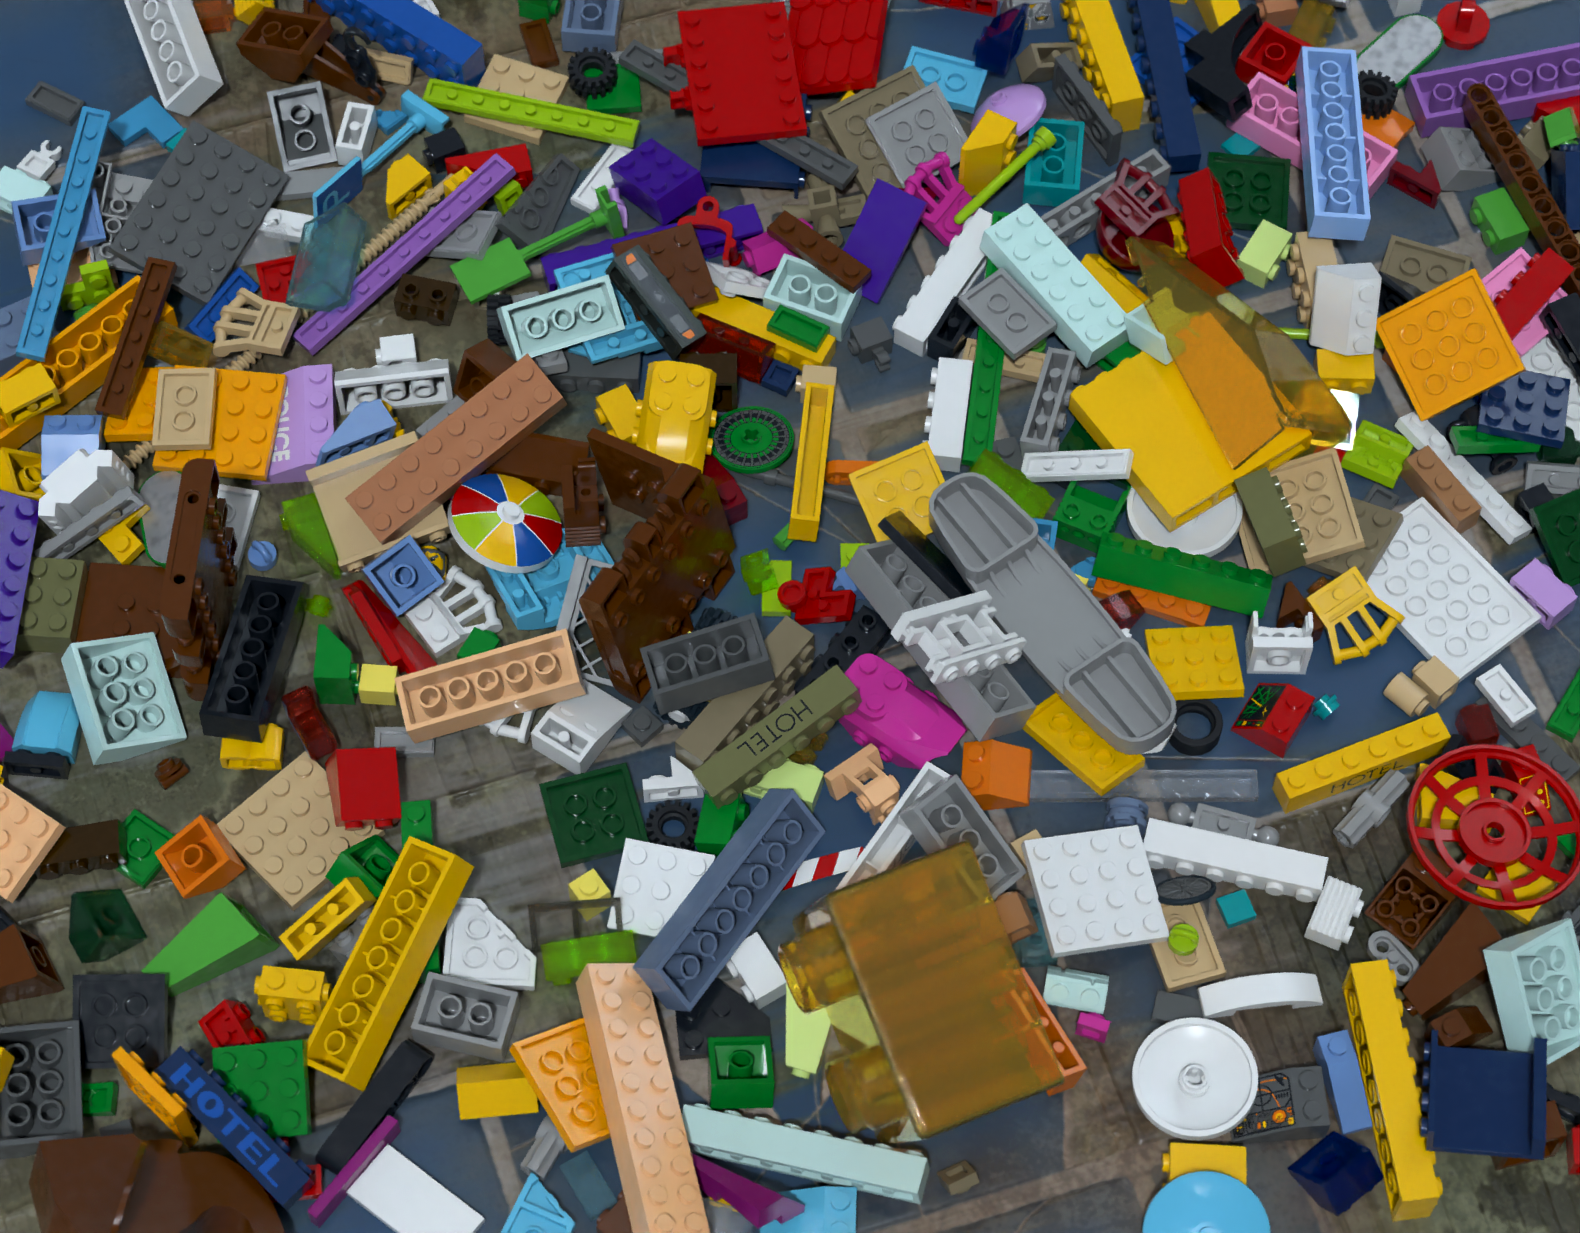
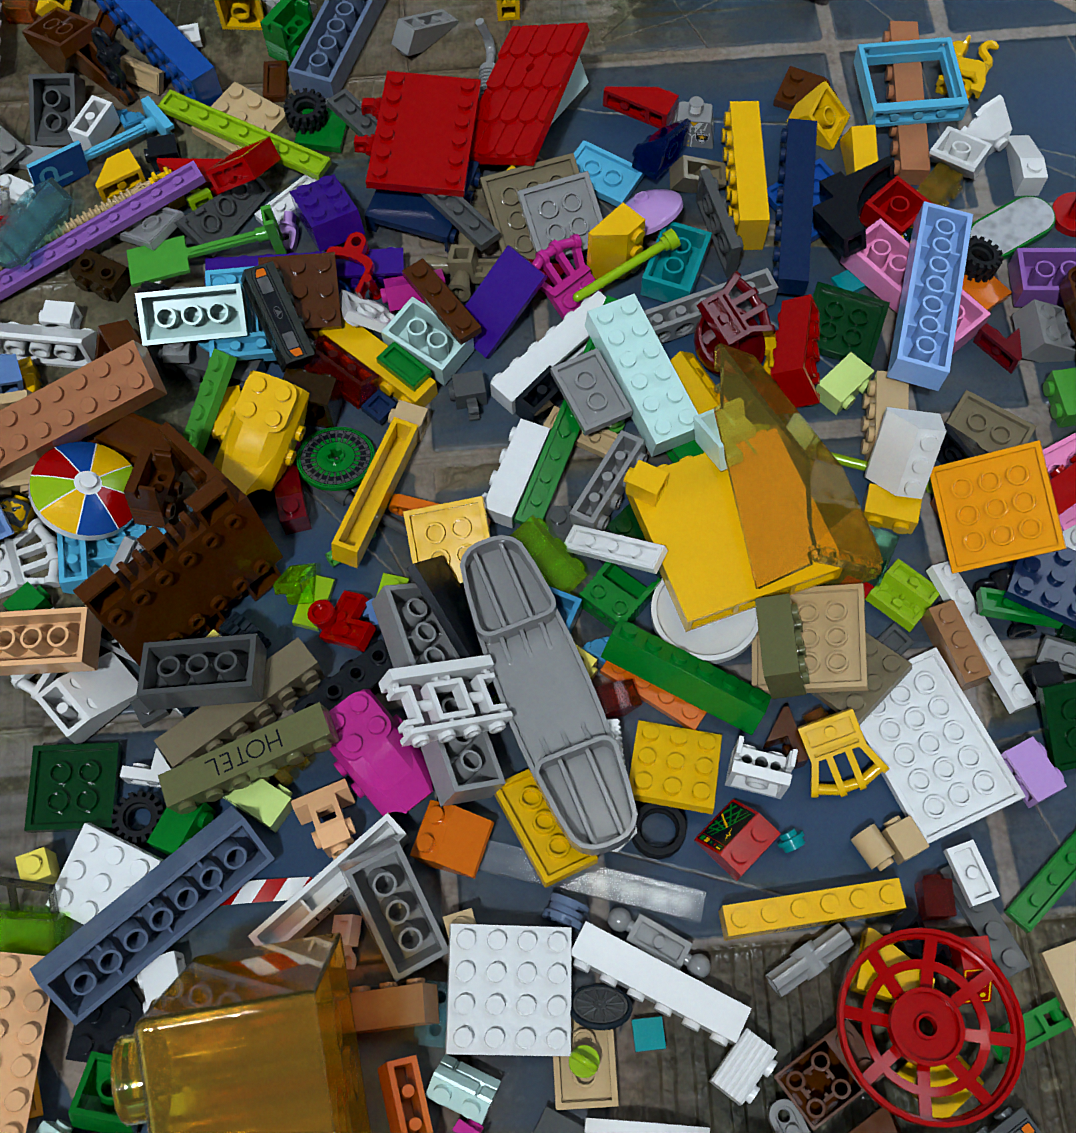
camera: 15 degrees right, 5 degrees up
none -> bright green plate [182,348,237,455]
none -> red window [206,136,281,194]
none -> yellow brick [624,460,669,507]

